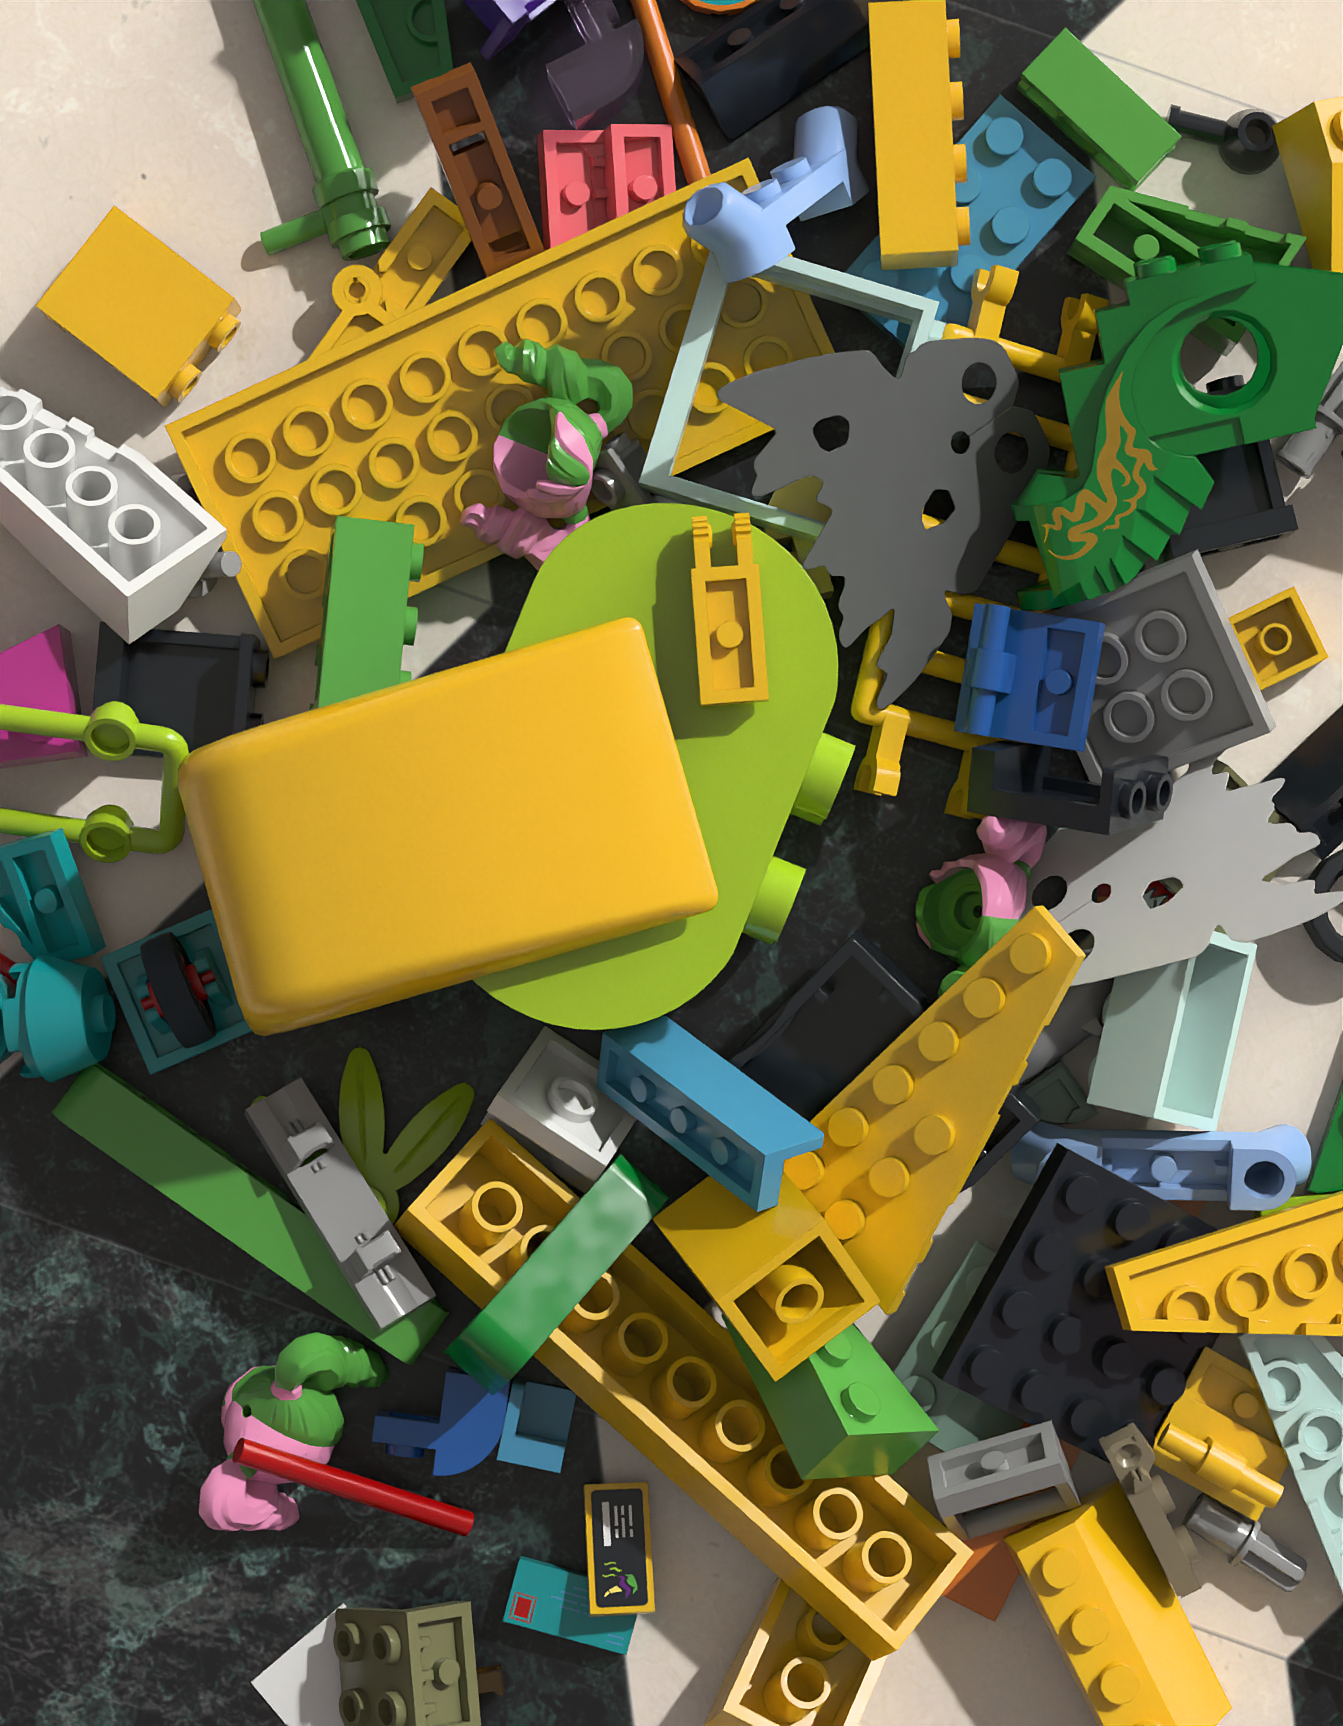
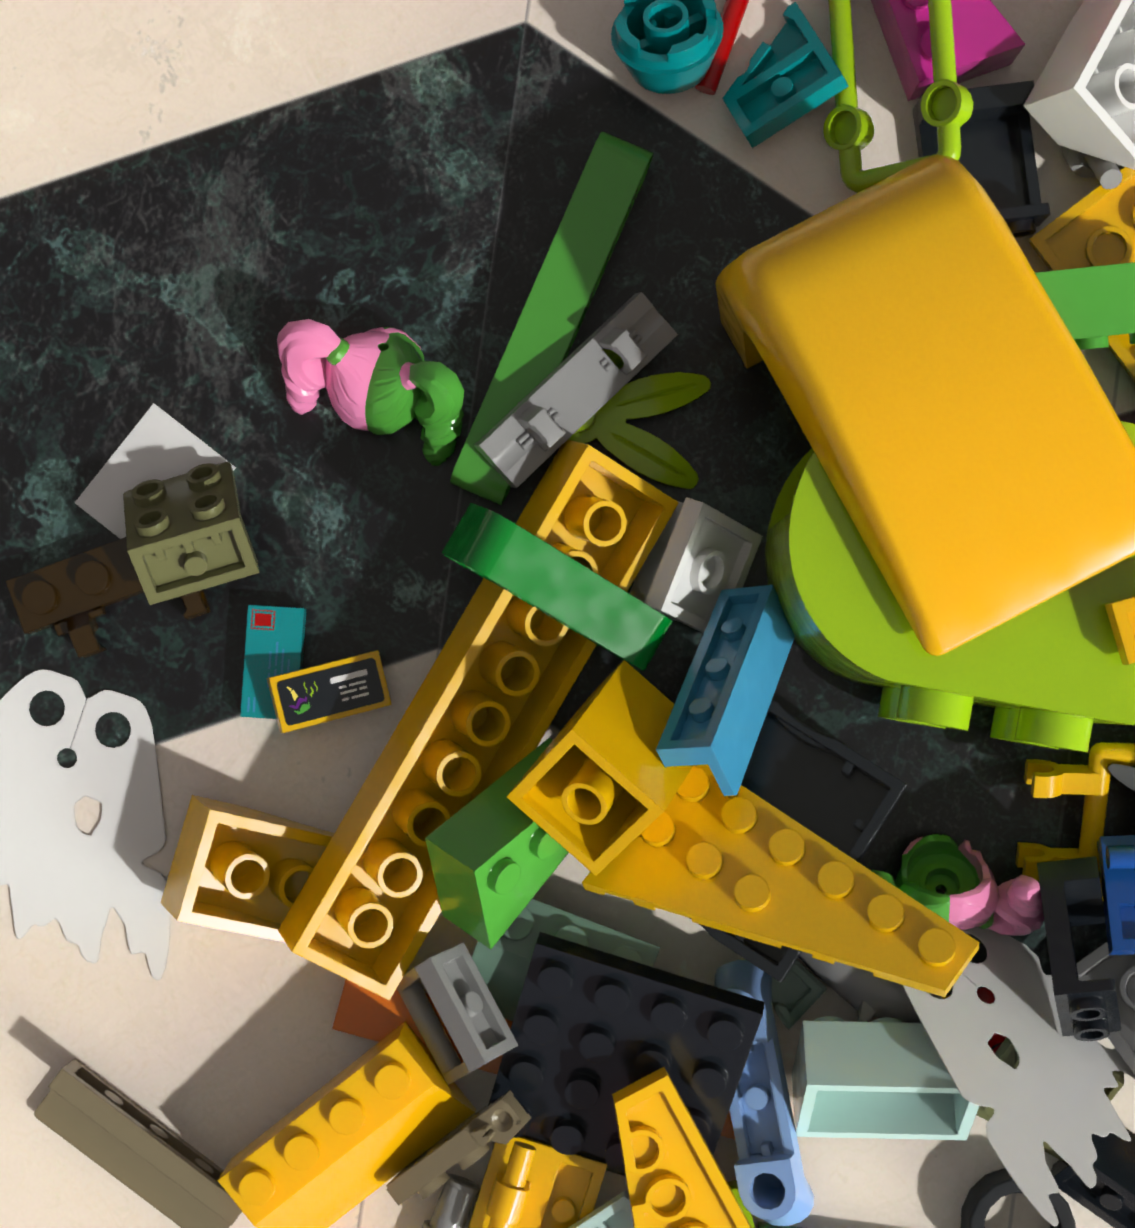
camera: 80 degrees right, 0 degrees up
teal cone [2,954,116,1083] -> none
teal plate [100,909,253,1075] -> none
red bar [232,1438,474,1537] -> none
blue brick [372,1366,512,1476] -> none
dark azure panel [497,1378,576,1473] -> none

